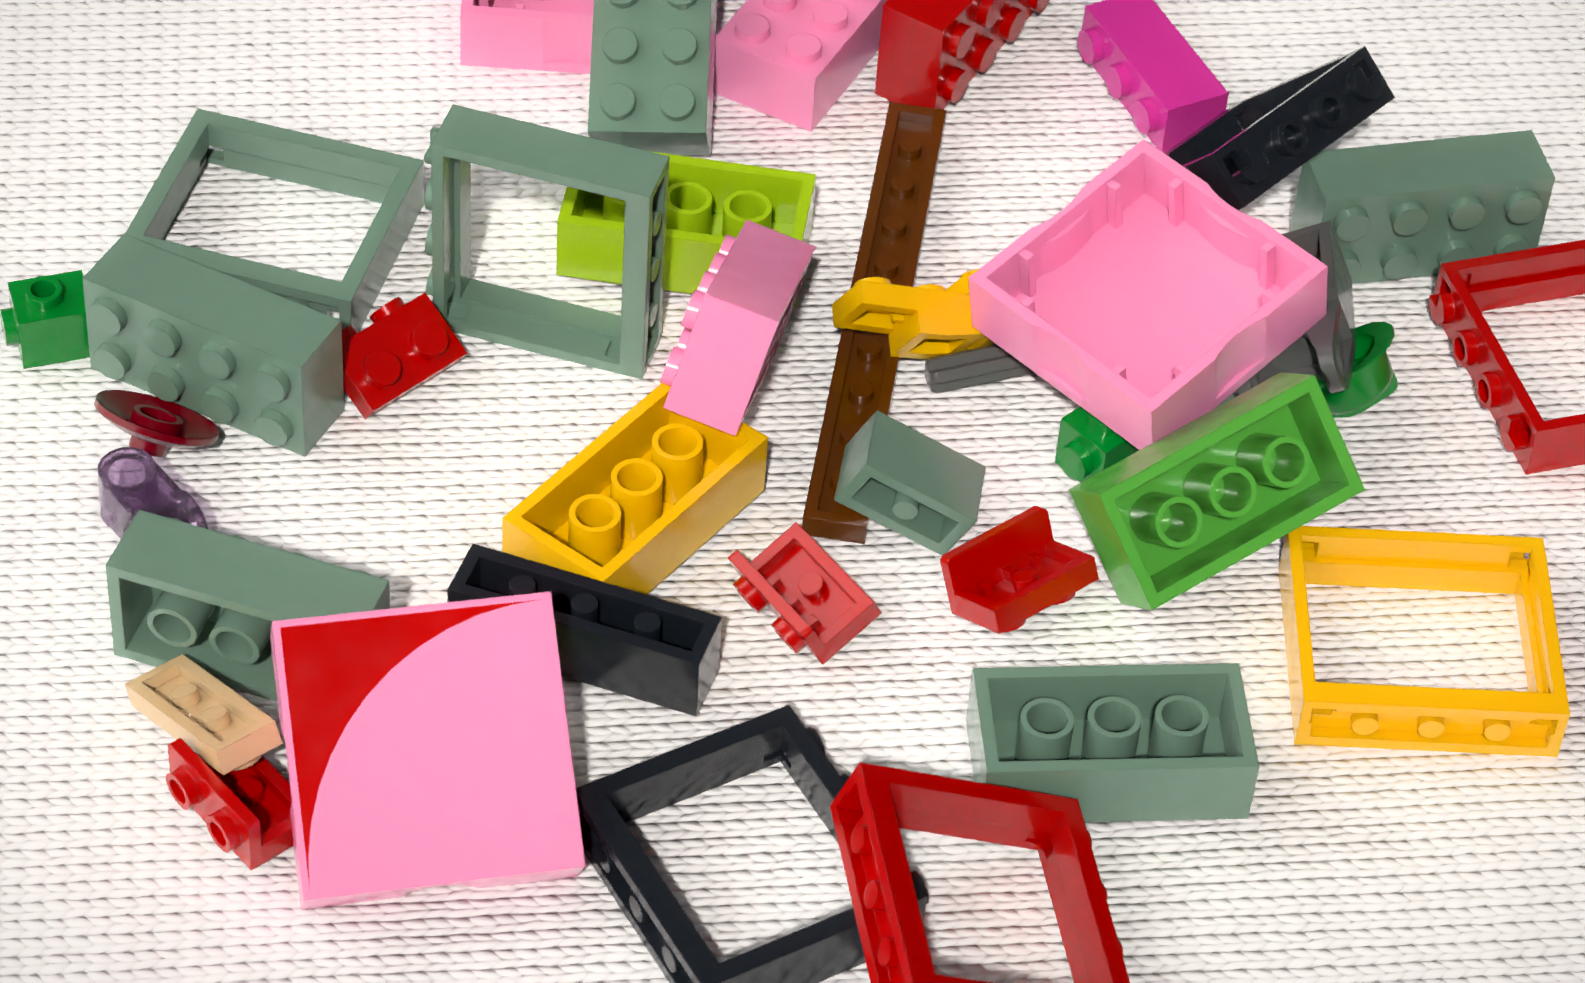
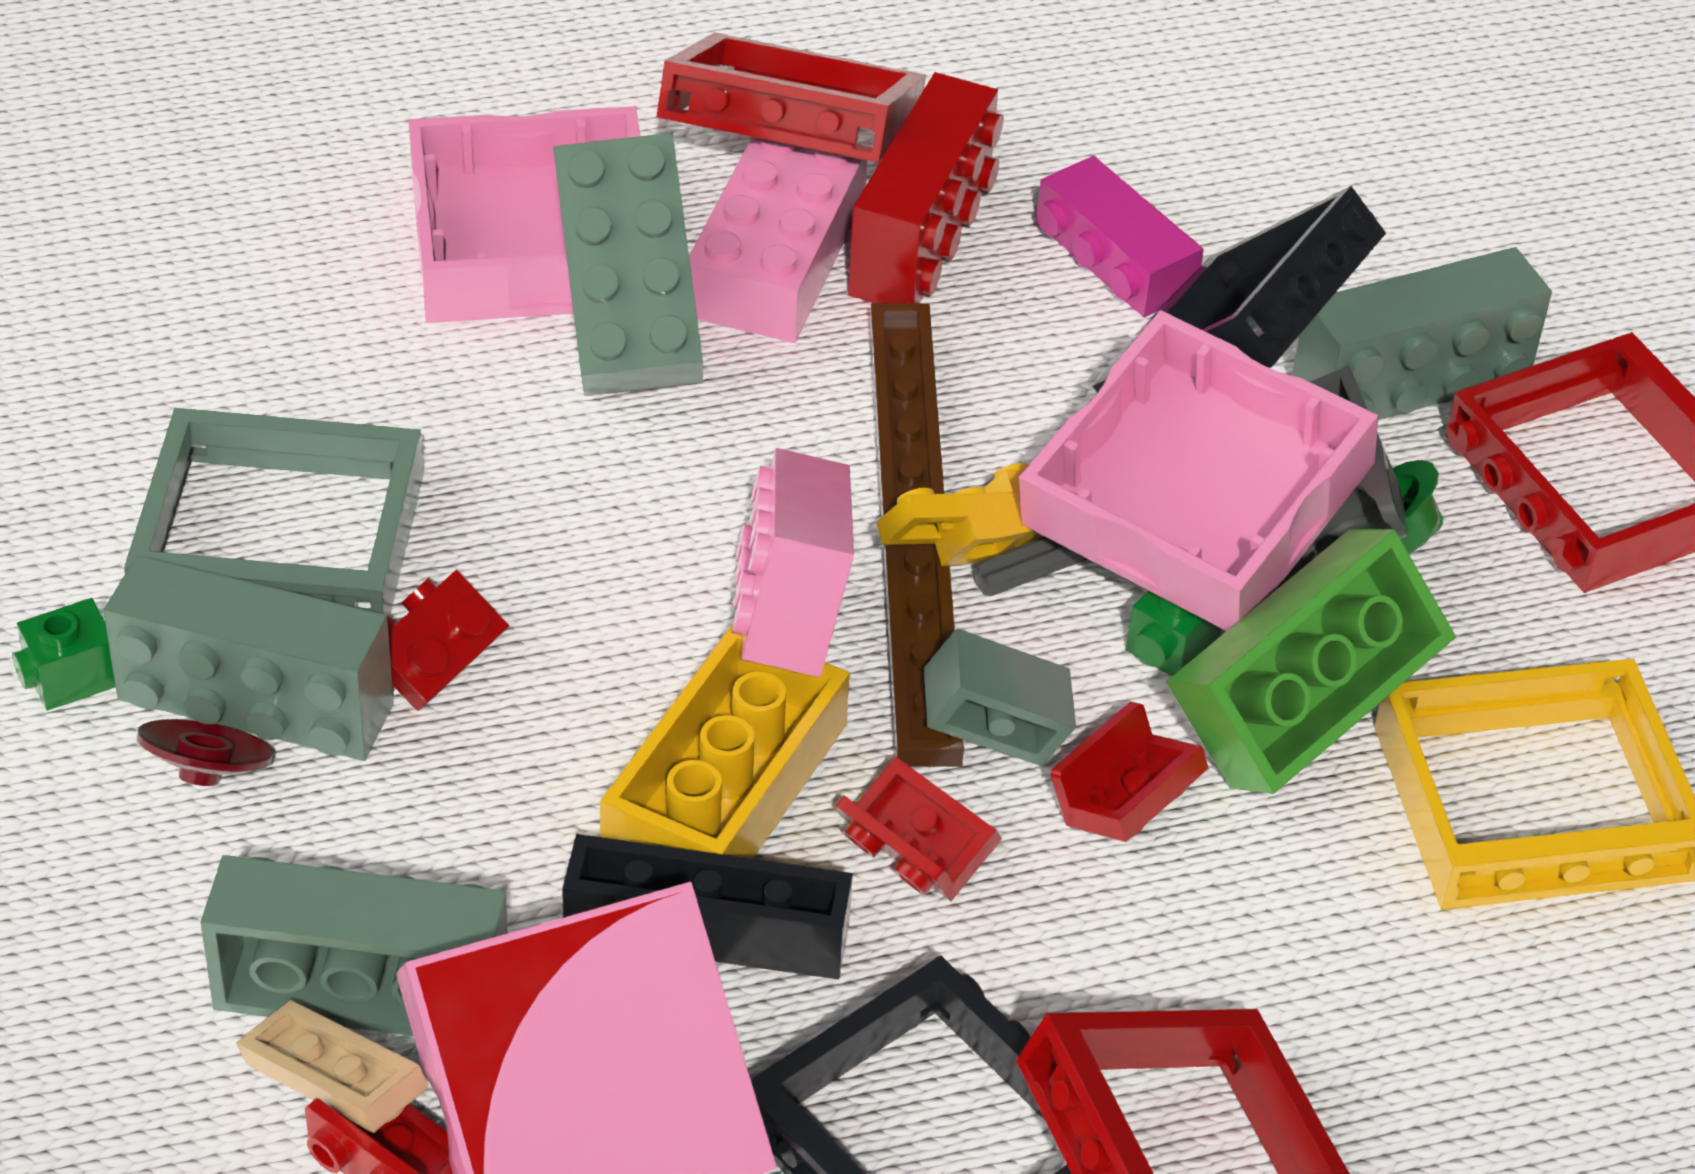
camera: 10 degrees left, 0 degrees up
clear purple piece [98,447,208,539] -> none
sand green window [424,104,670,380] -> none
lime brick [556,151,816,308] -> none
sand green brick [966,663,1259,822] -> none

